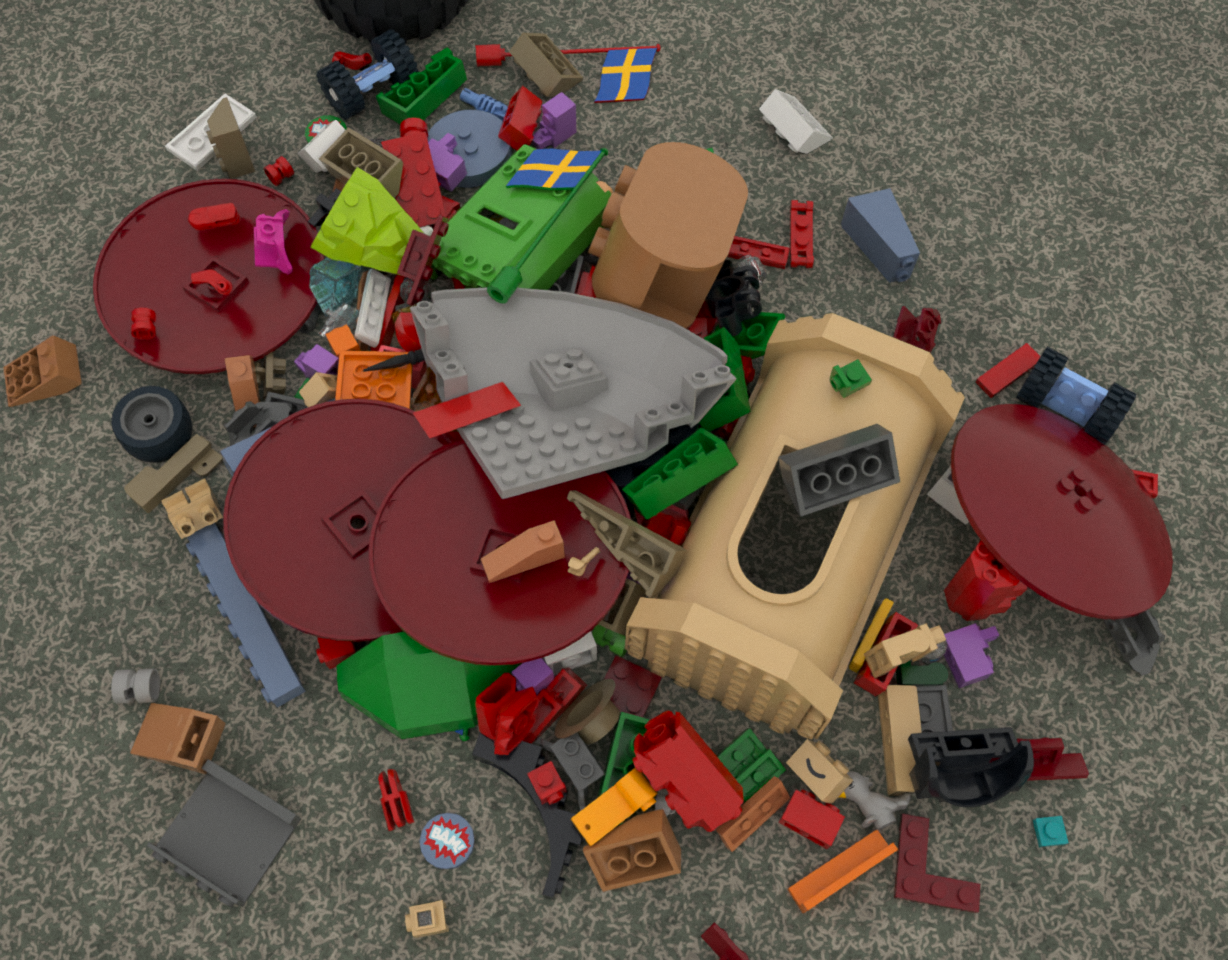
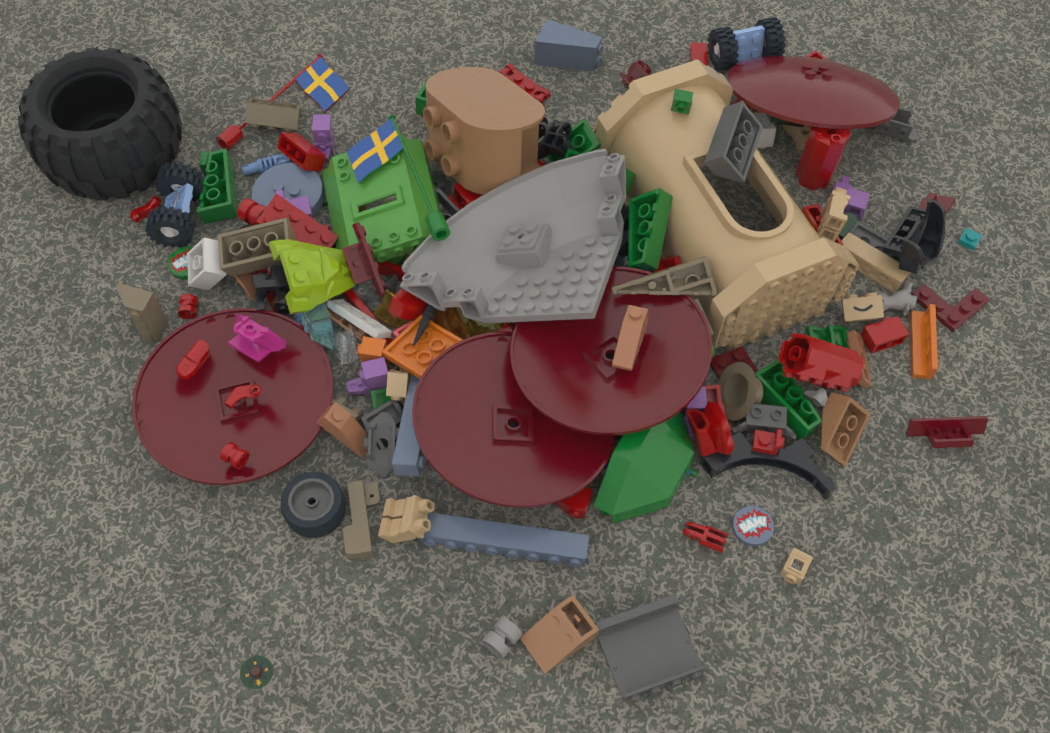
camera: 50 degrees left, 5 degrees down
medium nougat slope [3,335,82,407] -> none
white tile [165,94,257,171] -> none
red sticker [413,382,521,438] -> none
tan hand [568,547,600,576] -> none
light orange door [570,768,657,847] -> none
white slope [759,89,833,154] -> none

